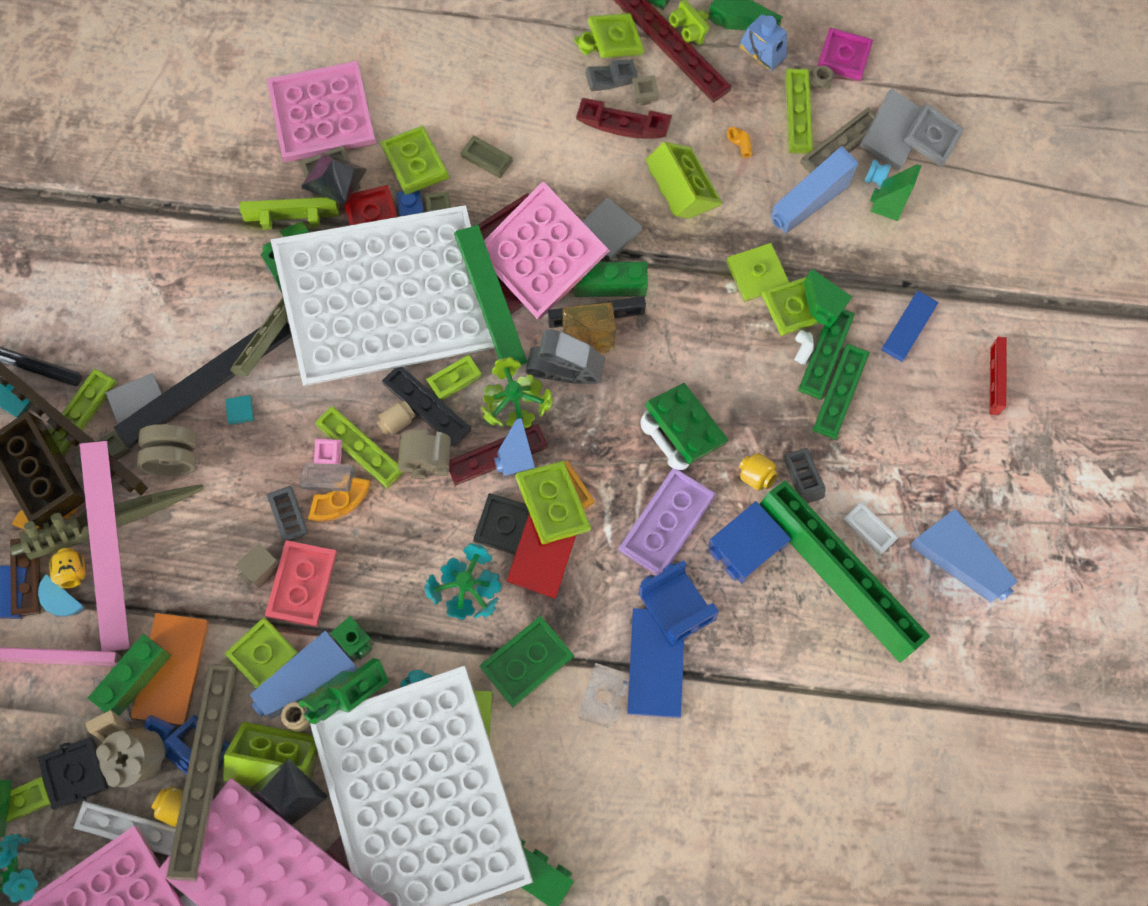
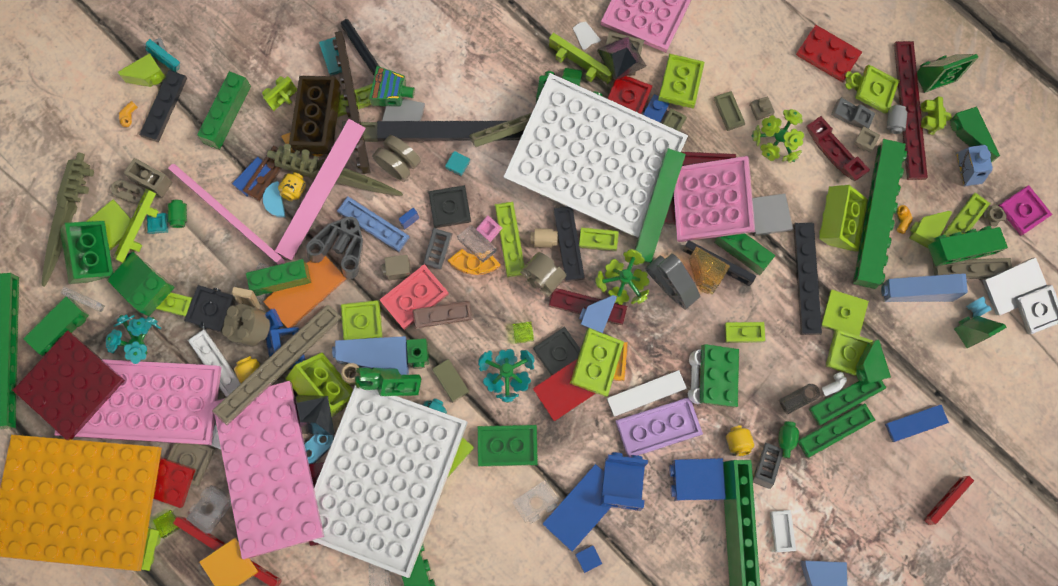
camera: 40 degrees right, 5 degrees up
none -> medium azure plate [305,434,334,464]
none -> dark grey connector [306,217,363,279]
none -> medium blue tile [337,196,410,252]
none -> green torso [369,66,415,107]
none -> blue tile [399,208,419,229]
none -> tile [412,301,473,329]
none -> pearl dark grey tile [428,185,471,228]
none -> olive tile [432,359,469,402]
none -> clear neon green tile [512,321,534,344]
none -> white sticker [573,22,601,50]
none -> blue tile [575,545,602,573]
none -> white tile [607,370,687,417]
none -> lime plate [724,322,766,343]
none -> dark tan tile [750,96,775,121]
none -> lime plant [751,109,804,163]
none -> green plant [778,421,799,459]
none -> clear smoke piece [779,384,820,415]
none -> black plate [793,223,822,335]
none -> red plate [796,25,862,83]
none -> green brick [853,139,907,289]
none -> light grey brick [886,105,907,134]
none -> lime slope [909,211,952,249]
none -> green brick [928,226,1008,267]

